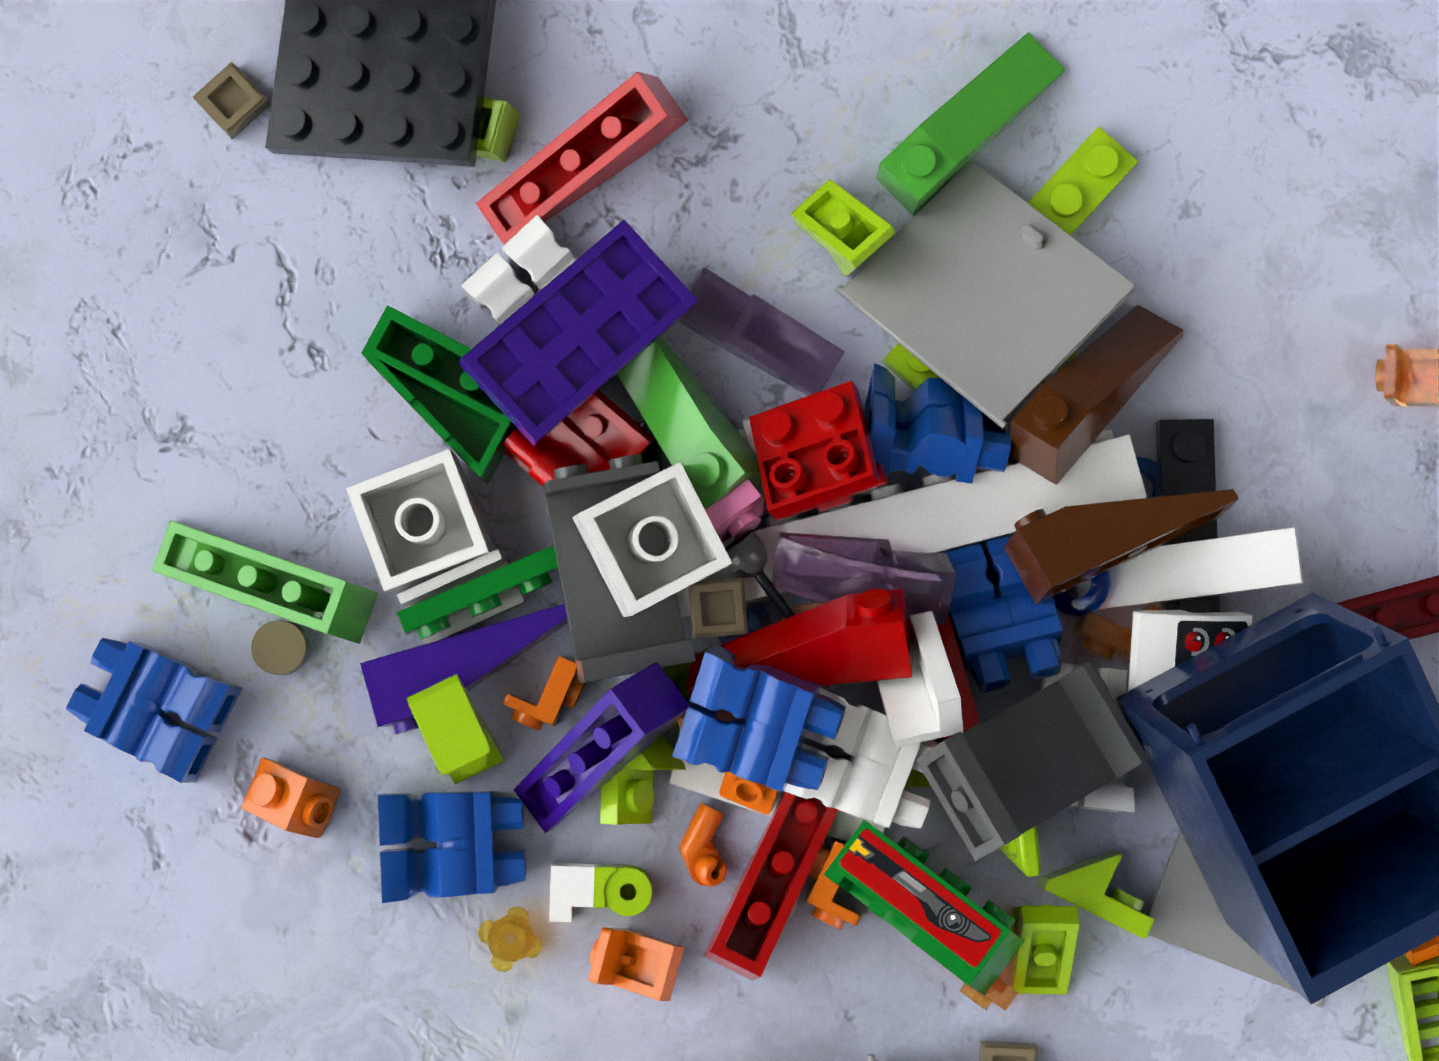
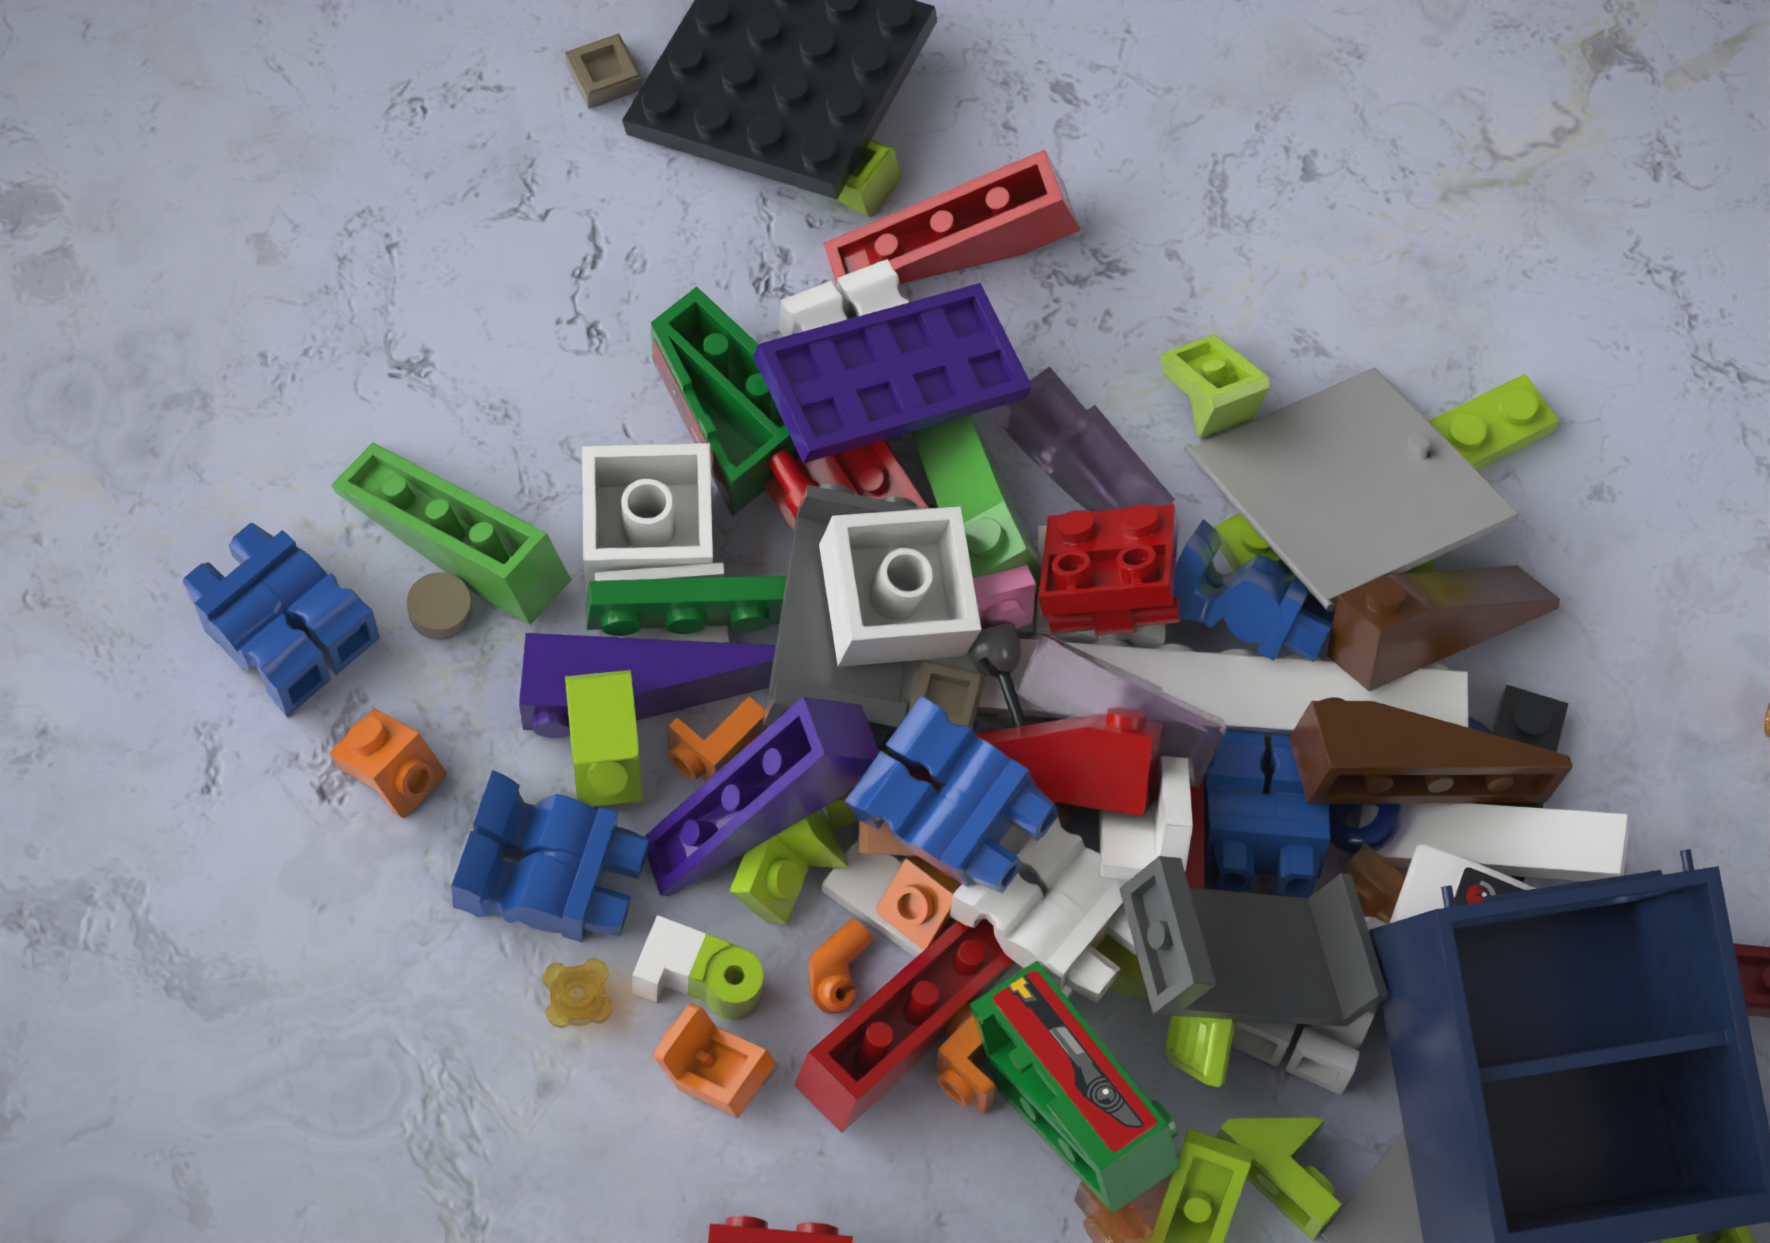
camera: 10 degrees right, 20 degrees down
bright green slope [876,32,1065,216] -> none

